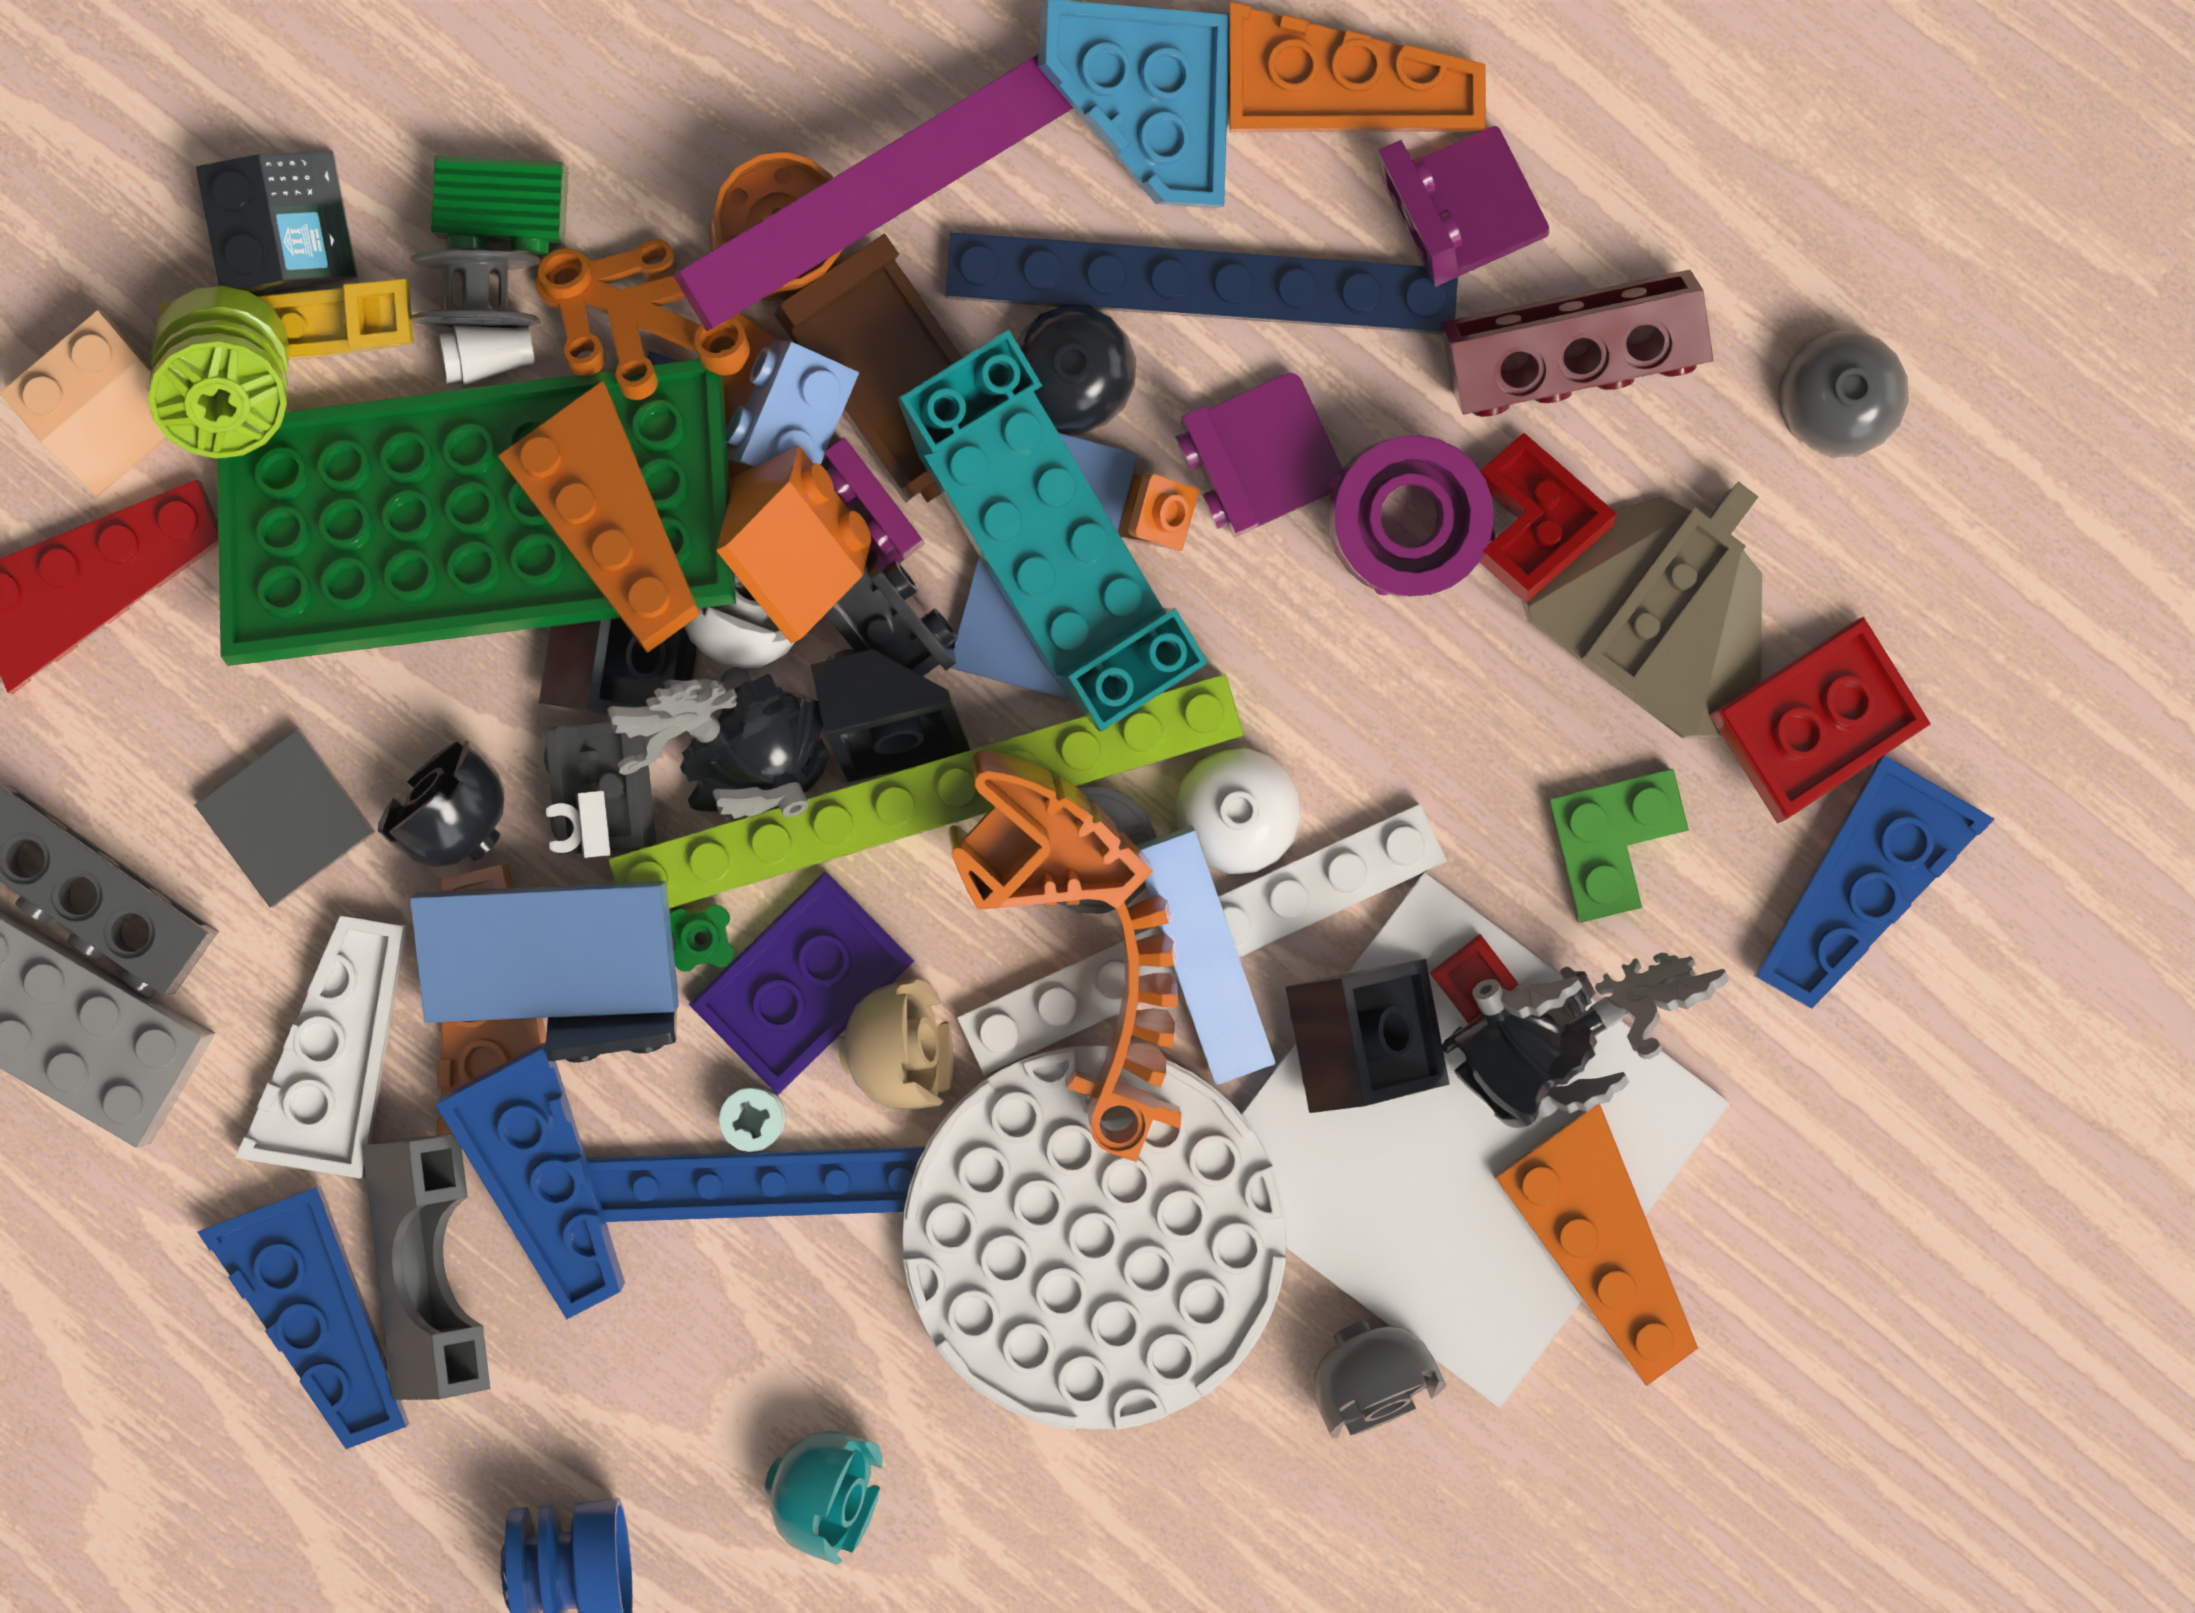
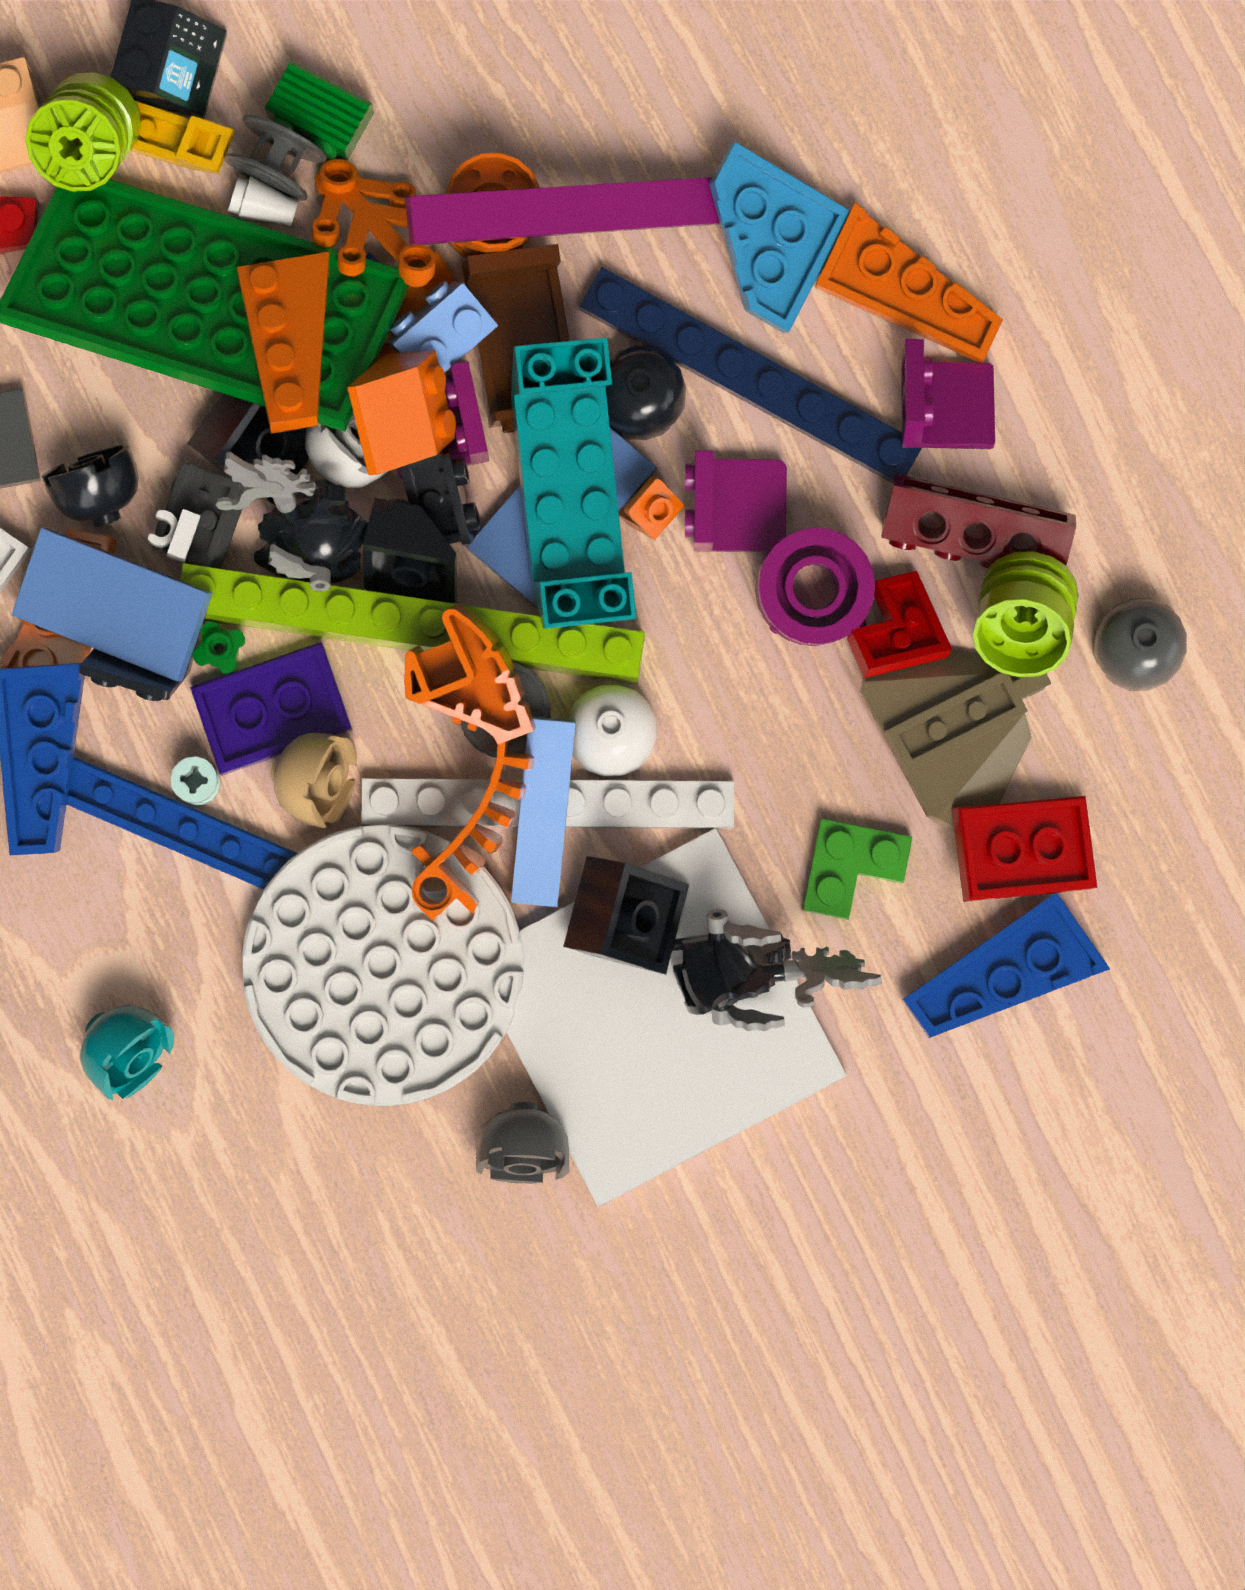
camera: 25 degrees right, 5 degrees down
red tile [1429,934,1519,1024] -> none
orange wing [1494,1104,1699,1386] -> none
none -> lime wheel [973,551,1079,677]

